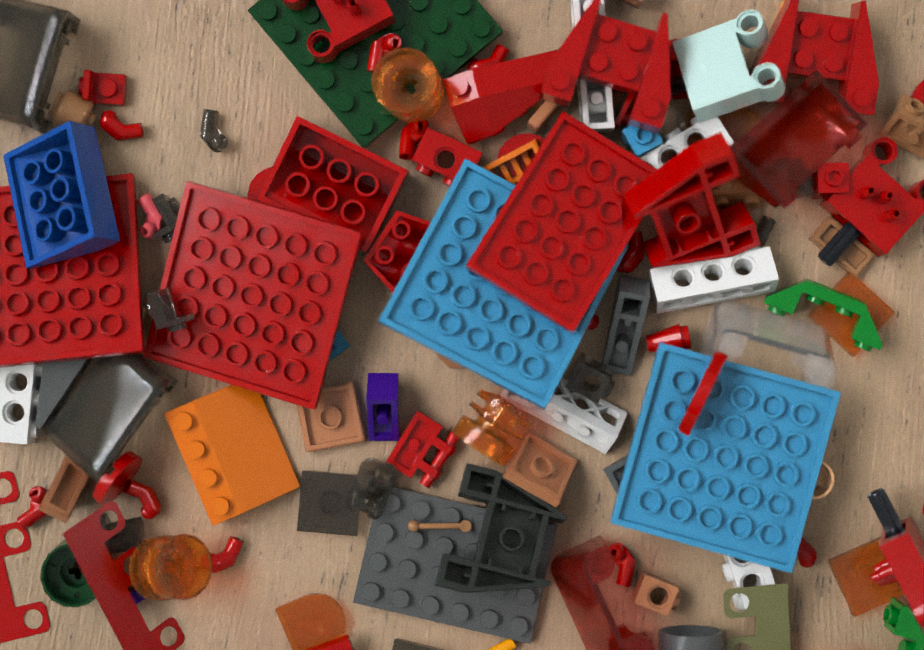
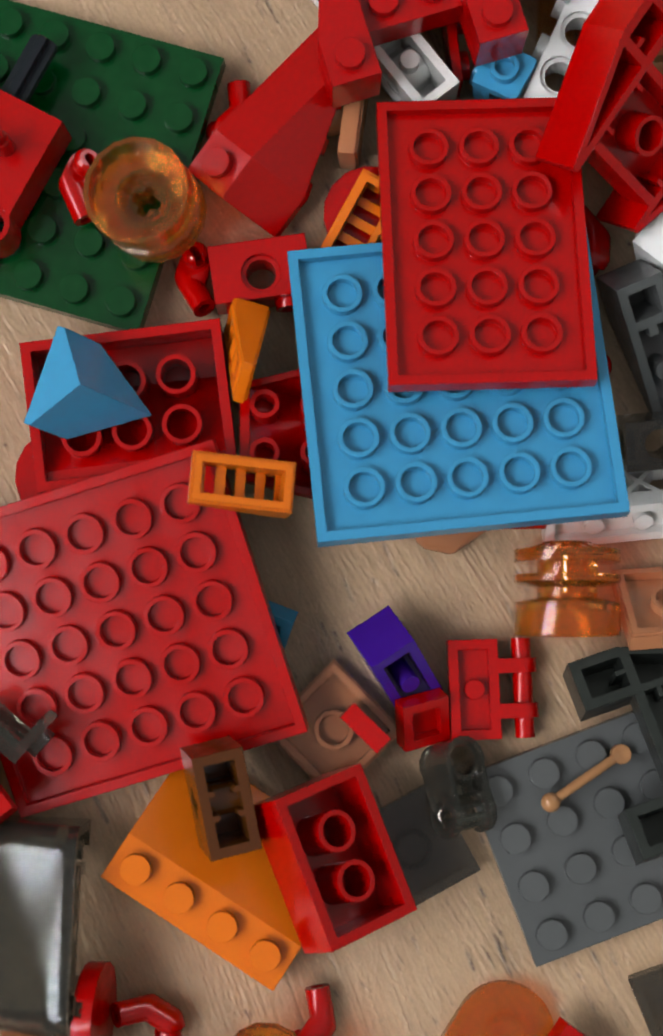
camera: 40 degrees left, 5 degrees down
none -> dark azure slope [24,326,152,440]
none -> reddish brown brick [180,736,262,862]
none -> orange slope [187,450,296,519]
none -> orange slope [223,298,271,404]
none -> red brick [254,763,418,954]
none -> red tile [339,702,391,753]
none -> red tile [395,687,450,752]

